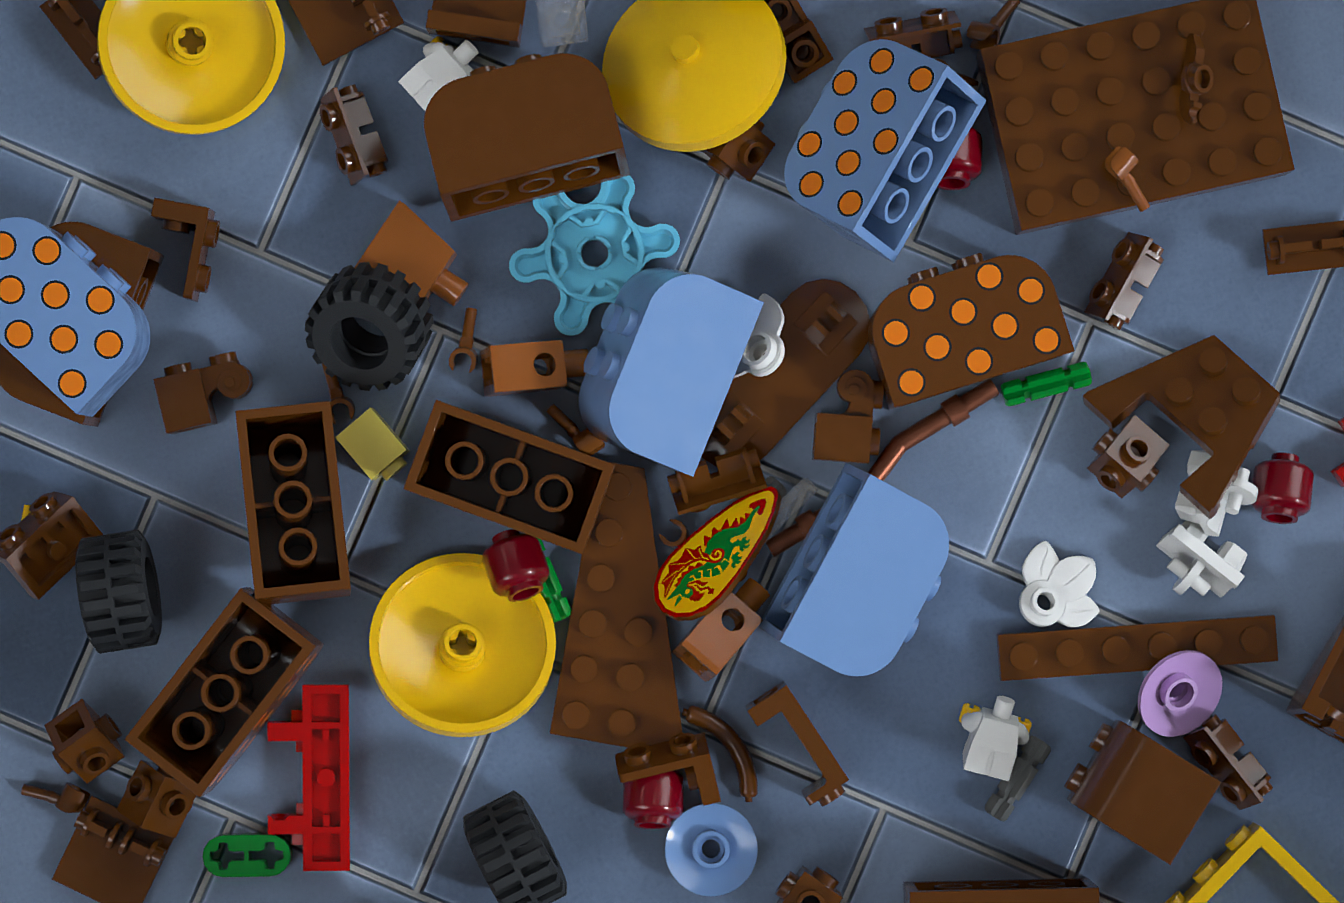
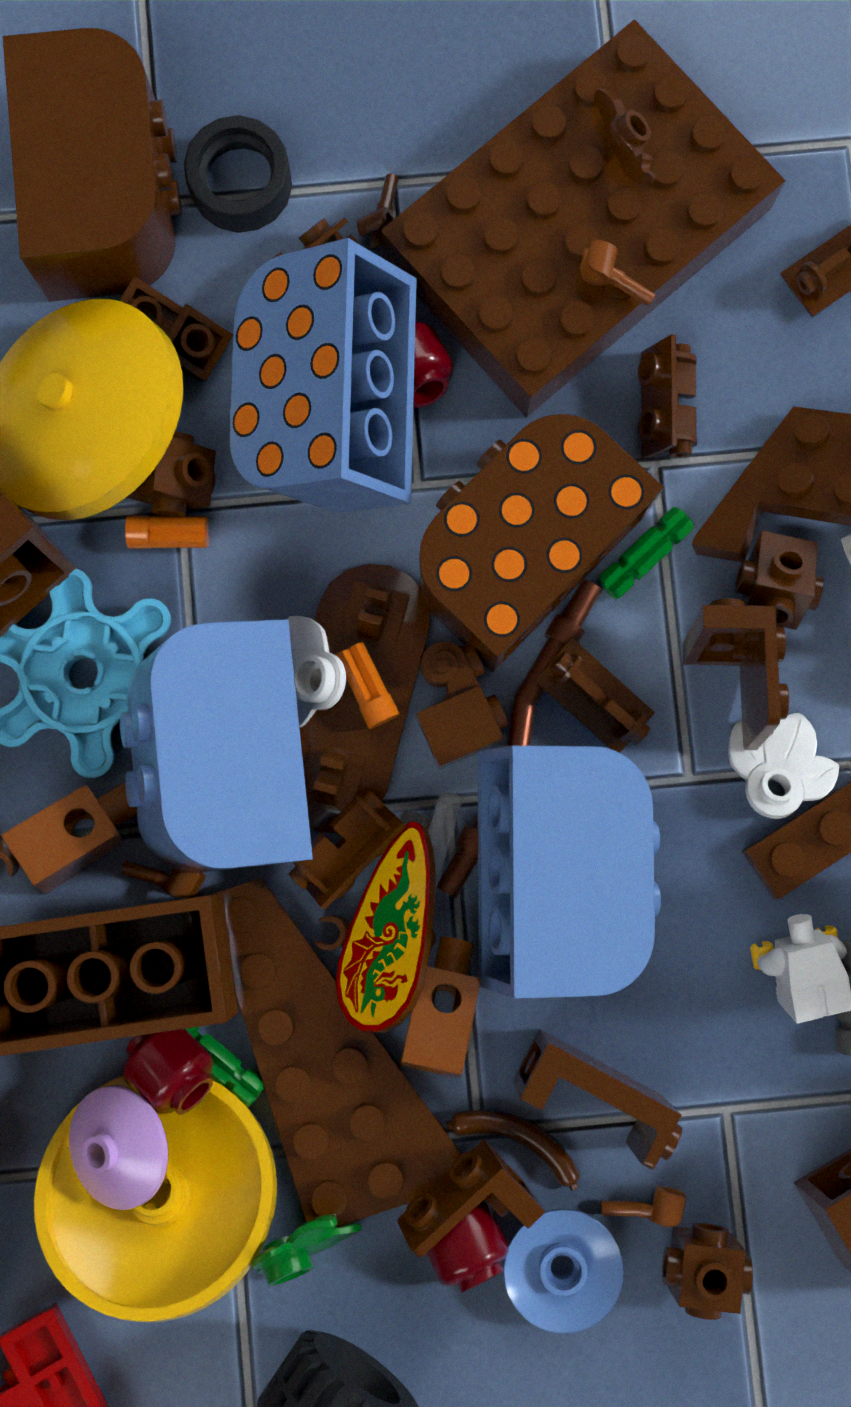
camera: 30 degrees left, 5 degrees down
none -> lavender dish [69,1085,168,1210]
none -> orange piece [125,515,209,549]
none -> green plate [252,1214,363,1287]
none -> orange piece [336,642,400,729]
none -> reddish brown hinge [534,637,655,753]
none -> dark orange hand [601,1185,686,1227]
none -> reddish brown bracket [683,598,789,750]

